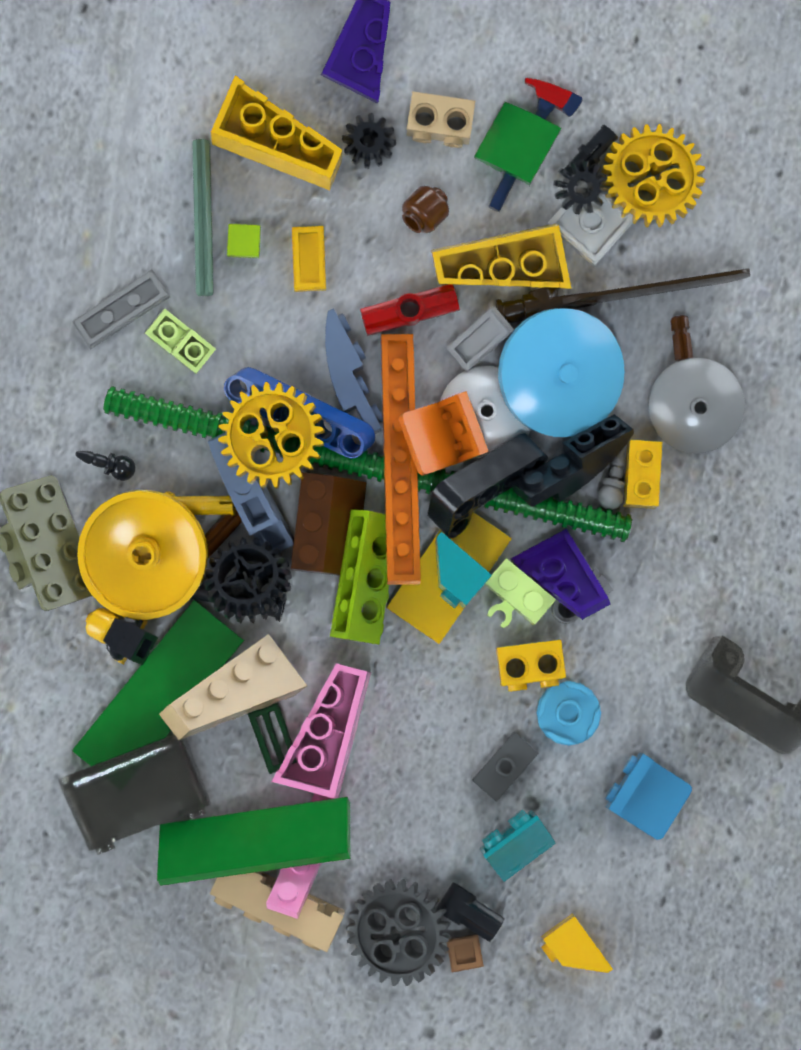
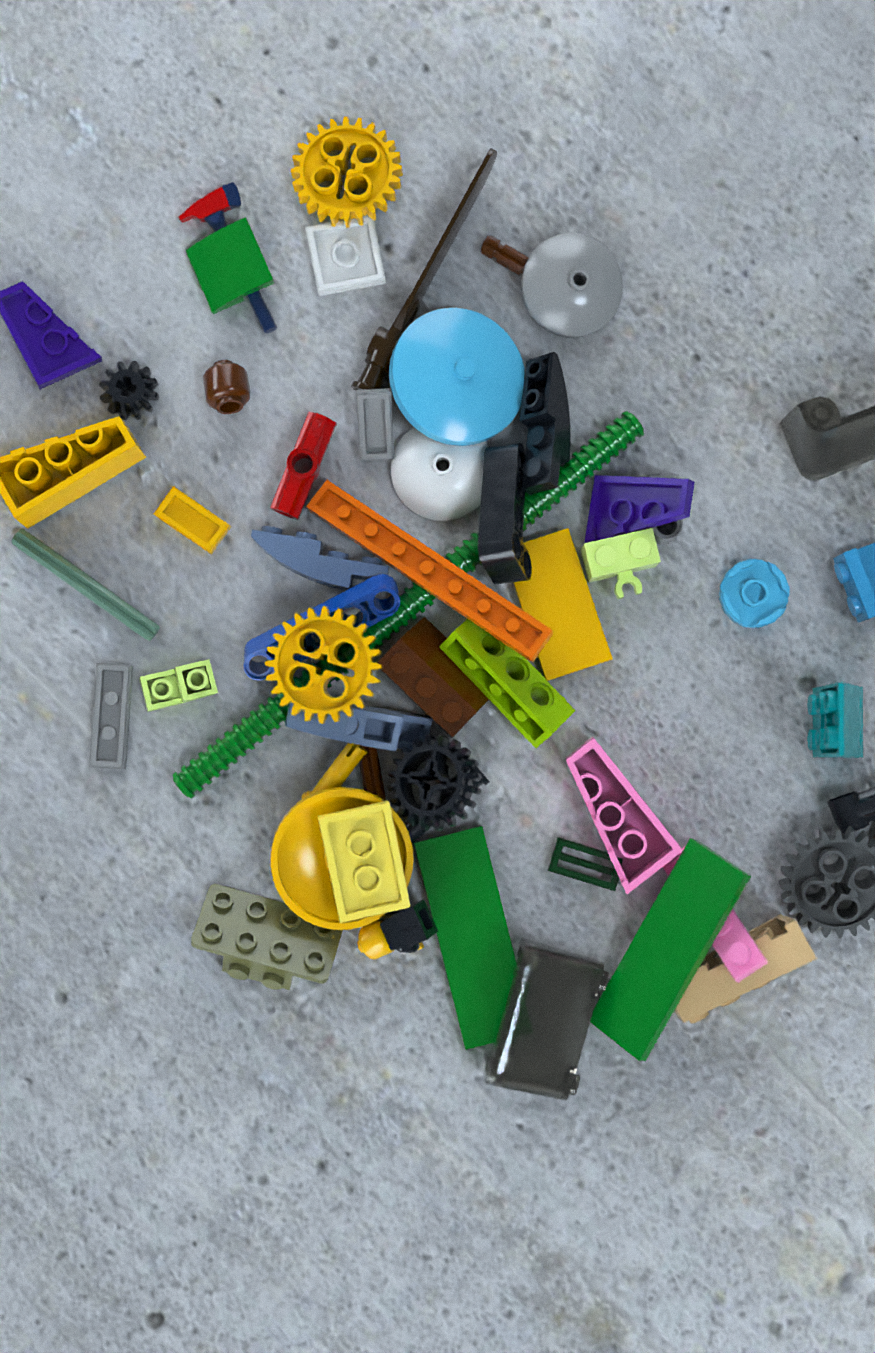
camera: 55 degrees left, 0 degrees up
black bar [75,451,136,481] -> none
tan wedge [159,634,307,741] -> none
lime tile [227,224,261,258] -> none
orange bracket [399,391,489,476] -> none
tan brick [407,91,476,148] -> none
yellow wedge [431,223,572,289] -> none
teal slope [435,532,492,609] -> none
dark grey plate [472,732,539,802] -> none
yellow brick [496,640,566,692] -> none
black gear [553,159,608,215] -> none
black pin [564,125,618,183] -> none
light grey bar [598,449,626,510] -> none
yellow brick [623,440,663,509] -> none
none -> light yellow plate [318,801,411,923]

